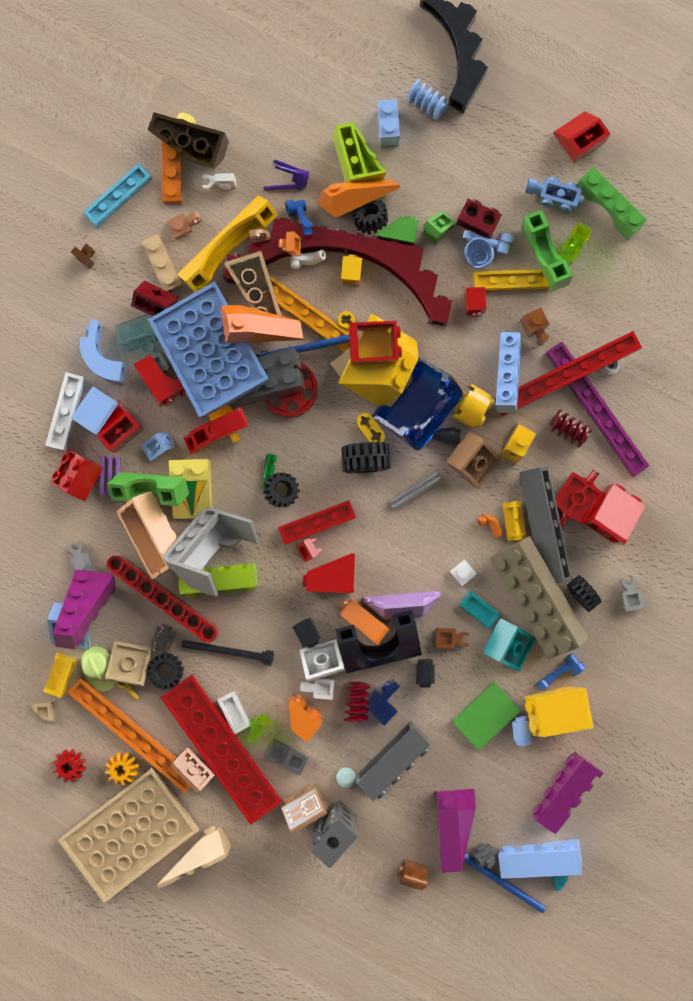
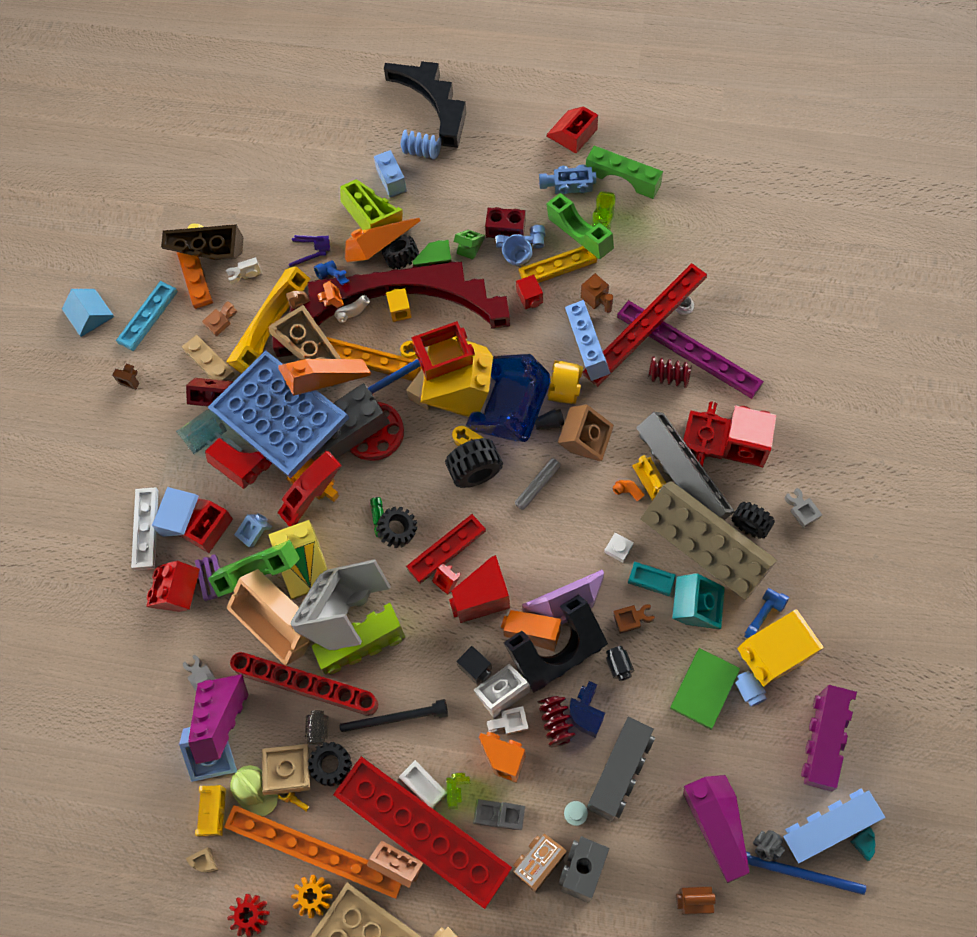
camera: 15 degrees left, 20 degrees down
light blue arch [80,319,127,384] -> none
yellow torso [499,424,536,464] -> none
none -> dark azure slope [62,289,114,337]

